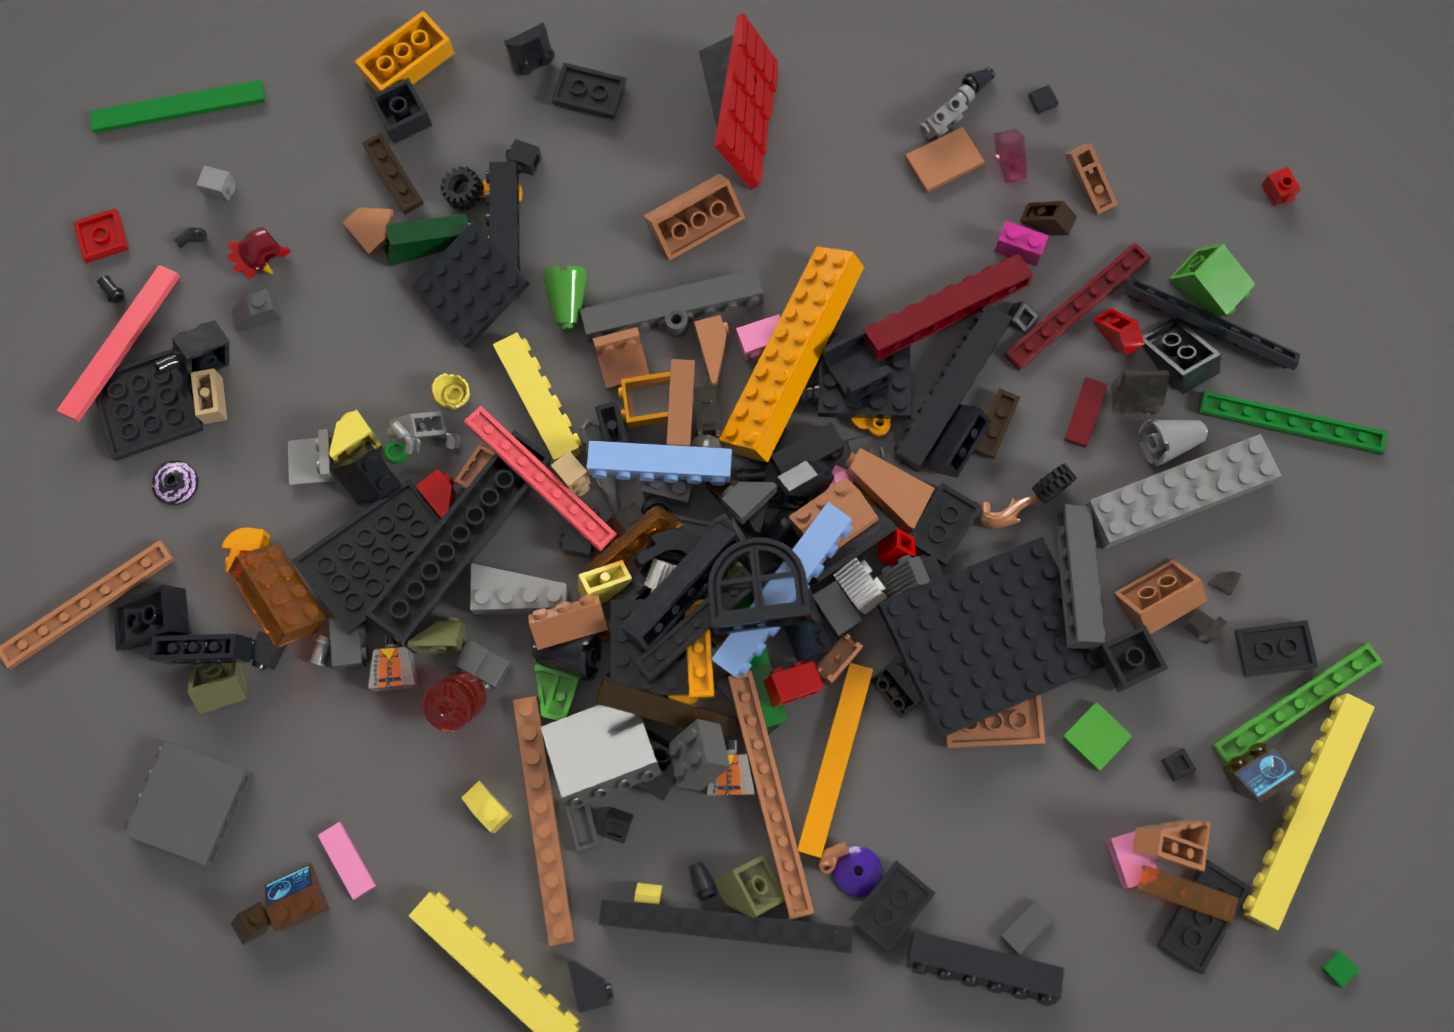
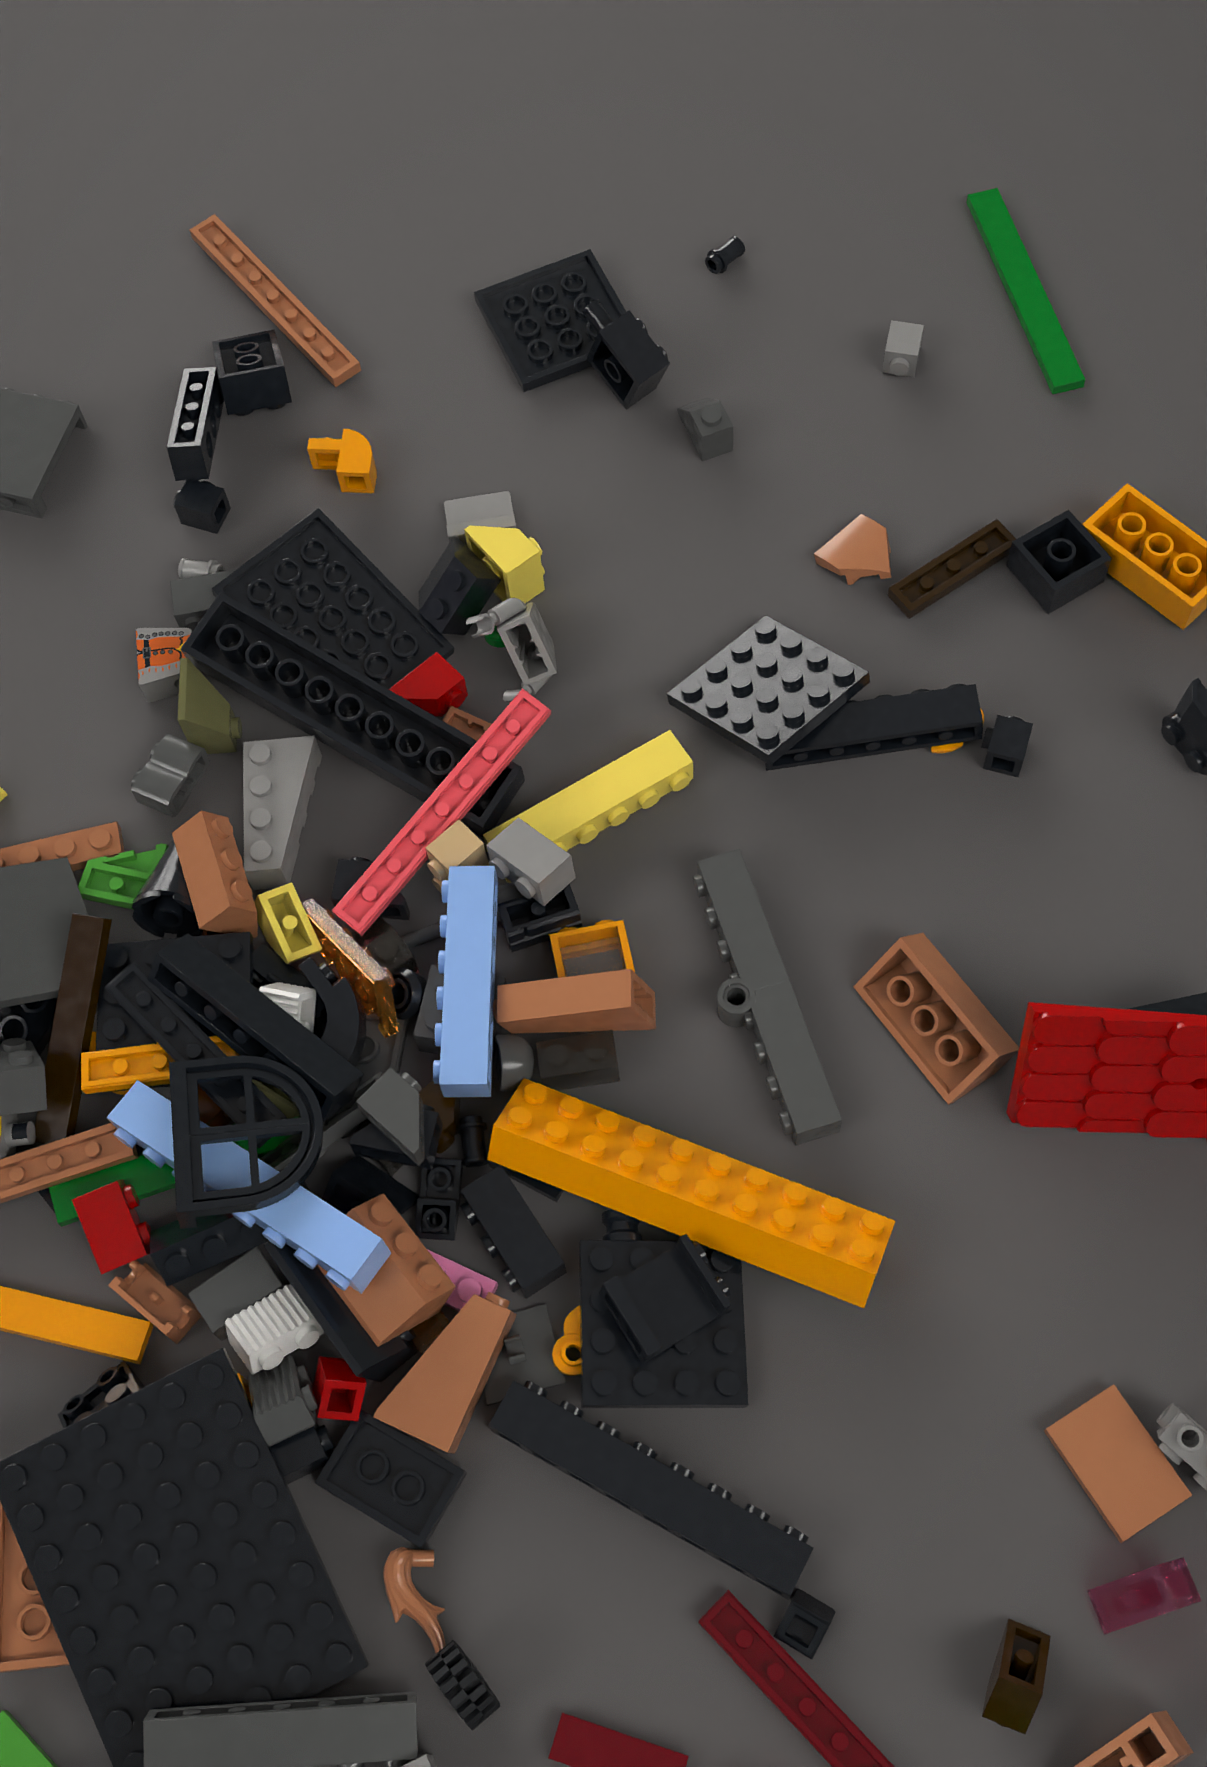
camera: 90 degrees right, 10 degrees down
coral tile [57,265,180,423] -> none
red tile [73,208,129,264] -> none
dish [152,461,199,505] -> none
black arm [173,227,207,248] -> none
olive slope [188,663,247,714] -> none
tan brick [191,368,227,424] -> none
dark red piece [228,226,291,279] -> none
clear orange brick [228,542,326,648] -> none
dark green slope [383,214,471,266] -> none
clear red wheel [422,671,487,732] -> none
light yellow hair [431,373,470,410] -> none
black tyre [440,166,484,210] -> none
bright green cone [542,266,588,330] -> none
black plate [551,63,627,119] -> none
nougat bracket [593,327,650,389] -> none
nougat slope [694,315,730,392] -> none
bright pink slope [736,314,780,361] -> none
black slope [776,461,835,498] -> none
dark red brick [864,253,1033,361] -> none
black brick [925,404,991,478] -> none
dark brown plate [973,388,1020,460] -> none
dark pink brick [995,221,1048,266] -> none
none -> light grey brick [486,817,576,906]

